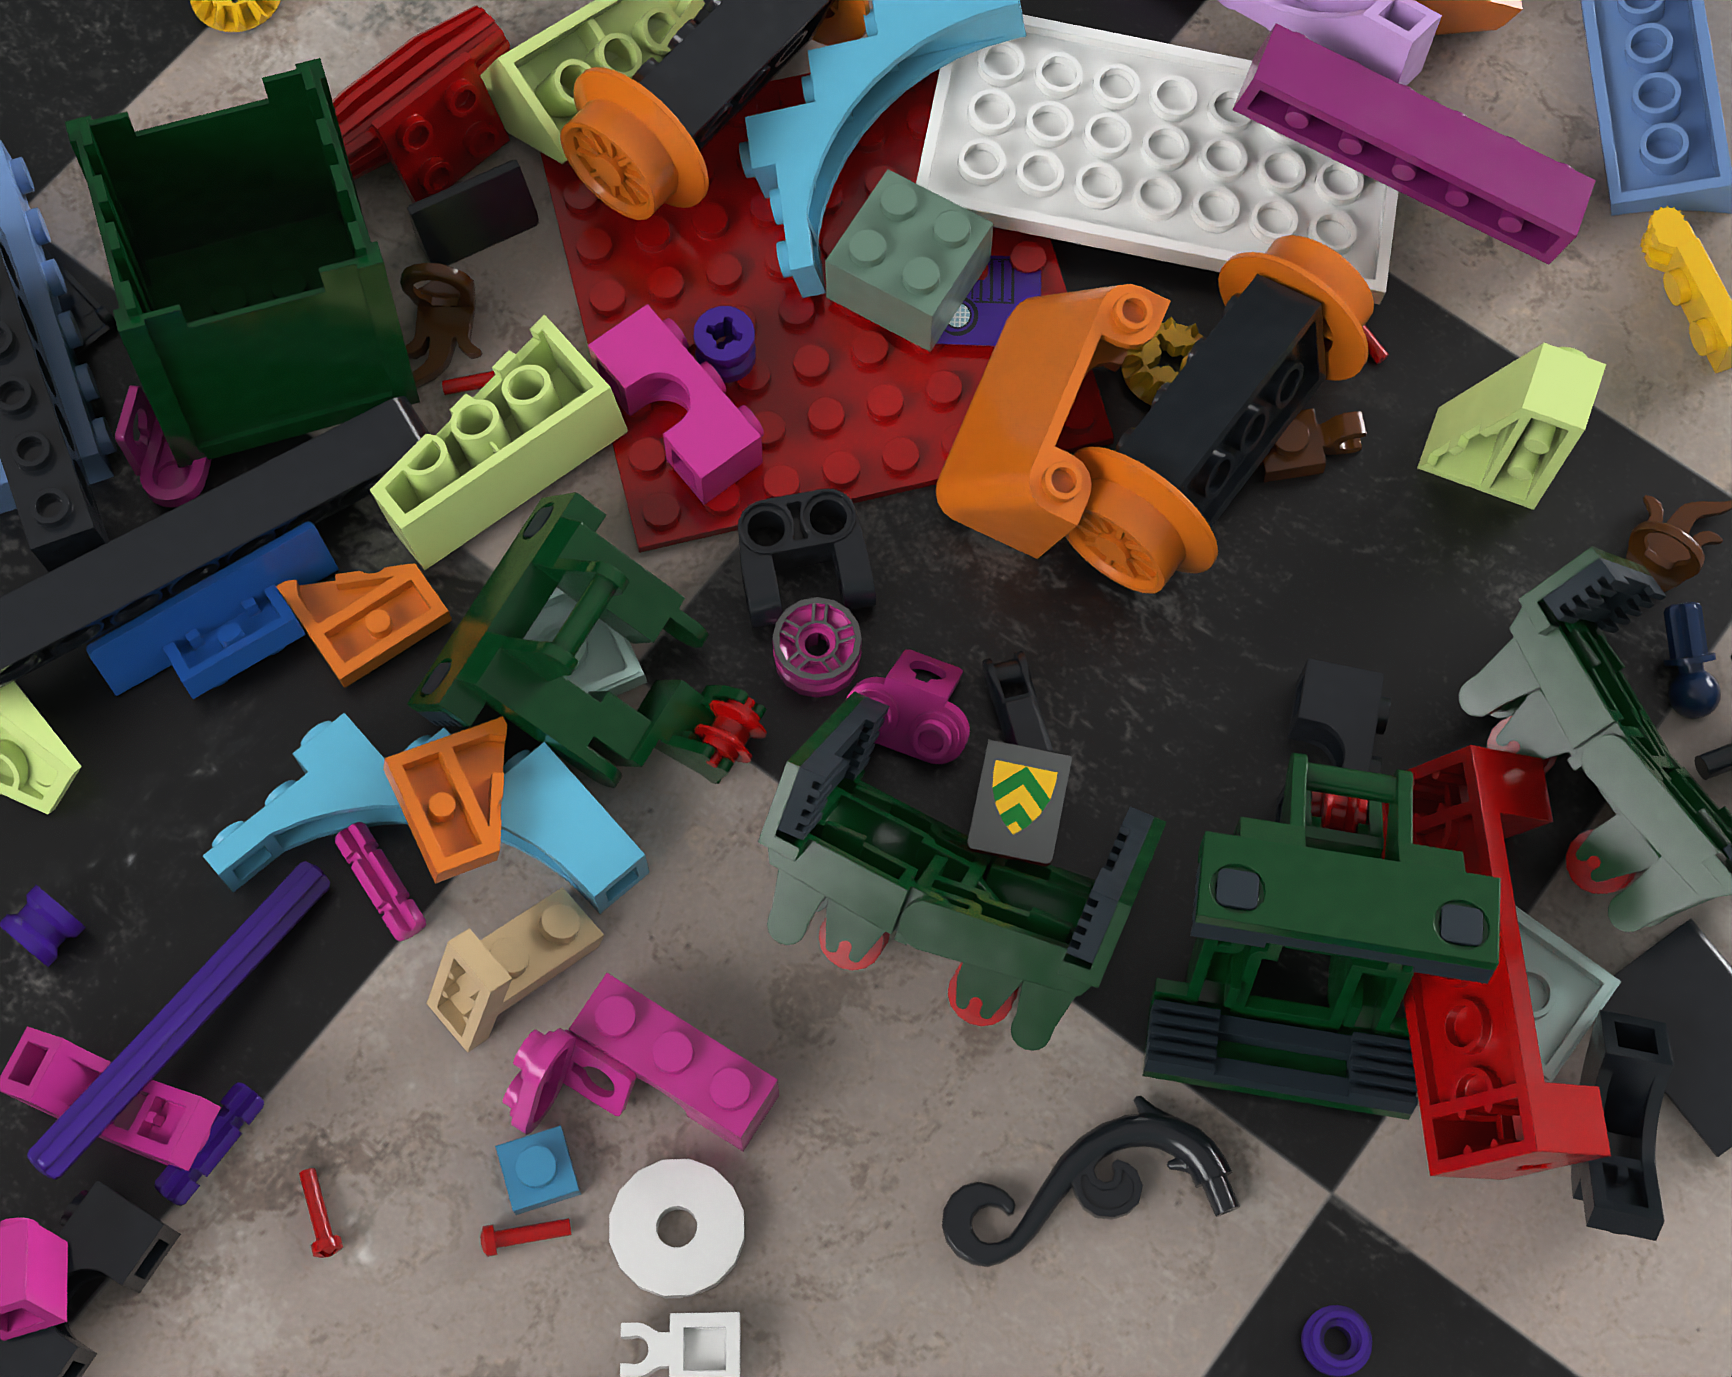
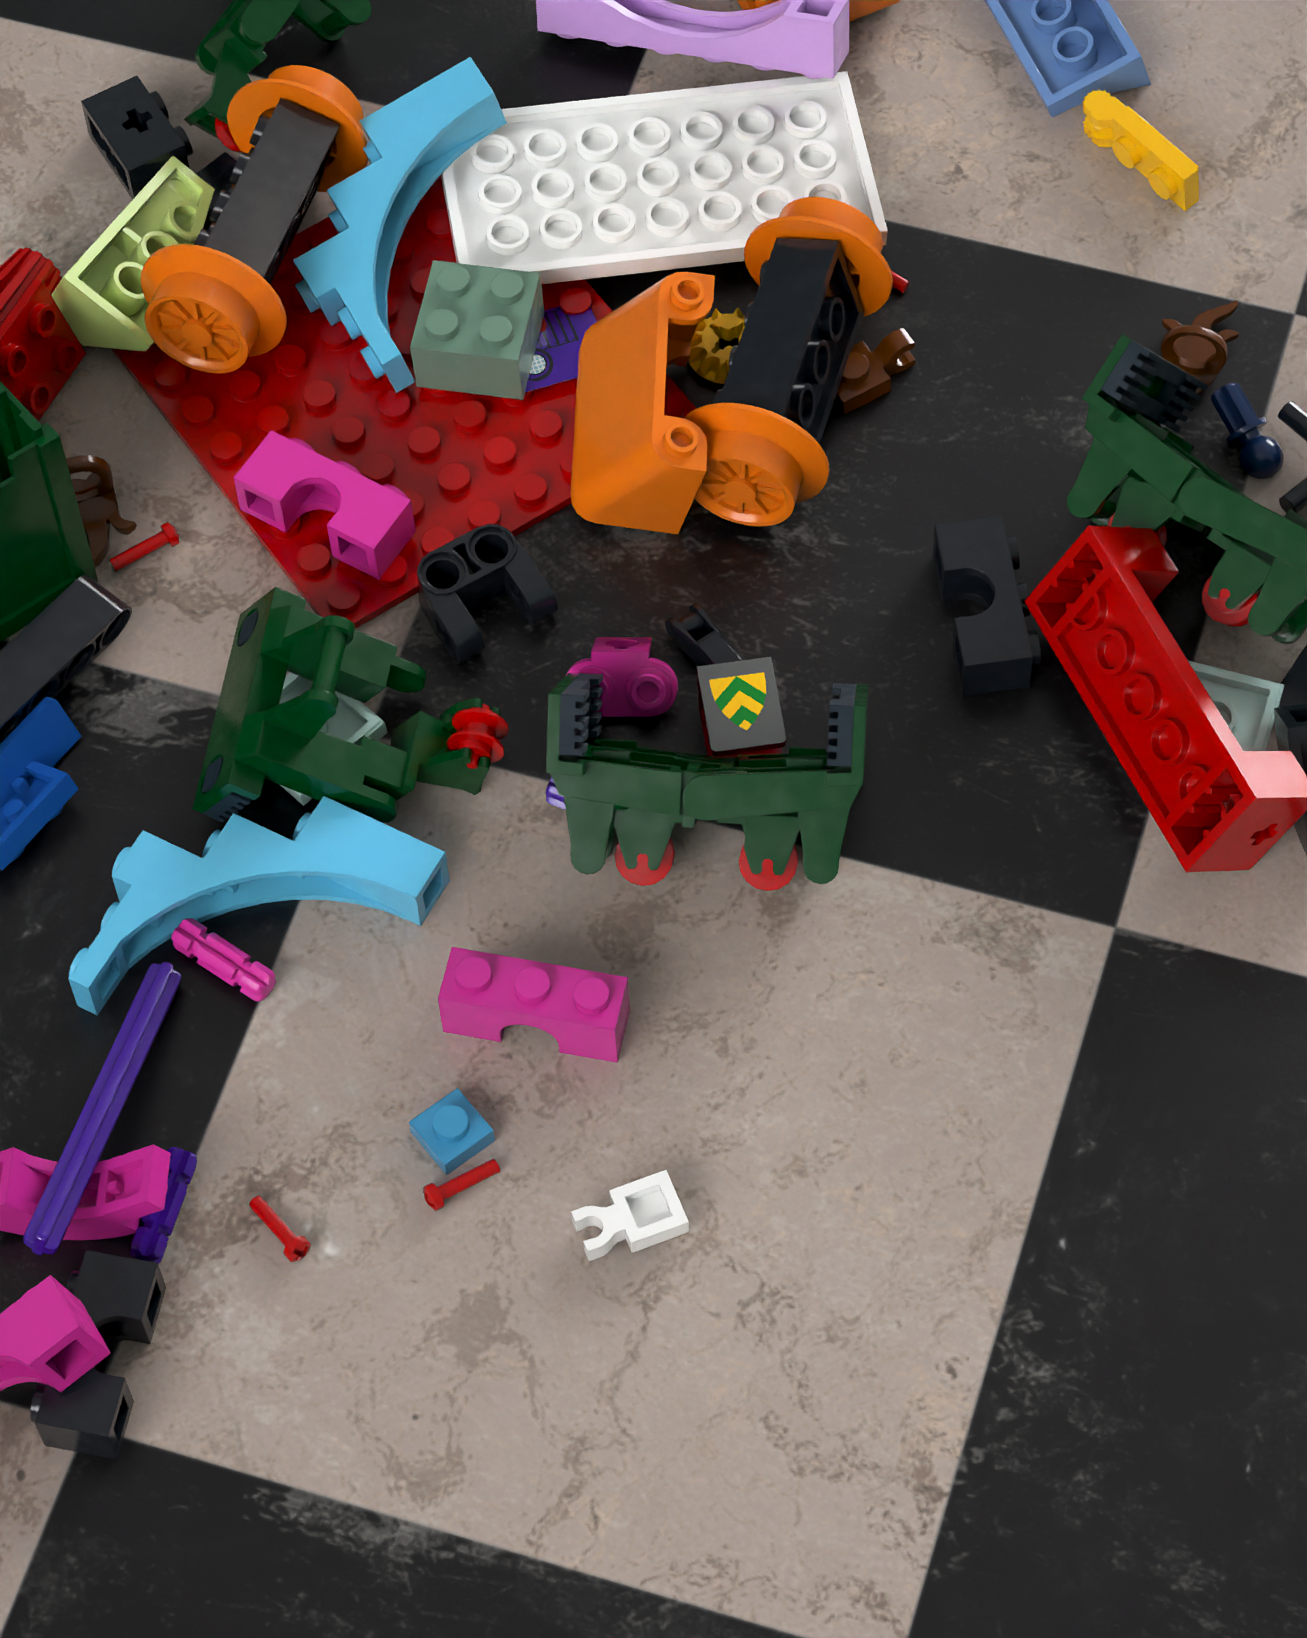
camera: 15 degrees left, 10 degrees down
orange wing [276,563,452,688] -> none
yellowish green wedge [370,314,628,571] -> none
orange wing [383,716,507,884] -> none
black slope [407,159,539,266] -> none
tan bracket [426,887,604,1053] -> none
dark pink bracket [502,1028,636,1135] -> none
white tile [609,1159,745,1299] -> none
dark purple wheel [693,306,756,383] -> none
dark pink wheel [772,597,862,698] -> none
black plant [942,1096,1240,1267] -> none
dark green container [1142,753,1501,1120] -> none
magenta brick [1232,23,1596,265] -> none
dark purple plate [1301,1305,1372,1377] -> none
yellowish green wedge [1417,343,1606,510] -> none

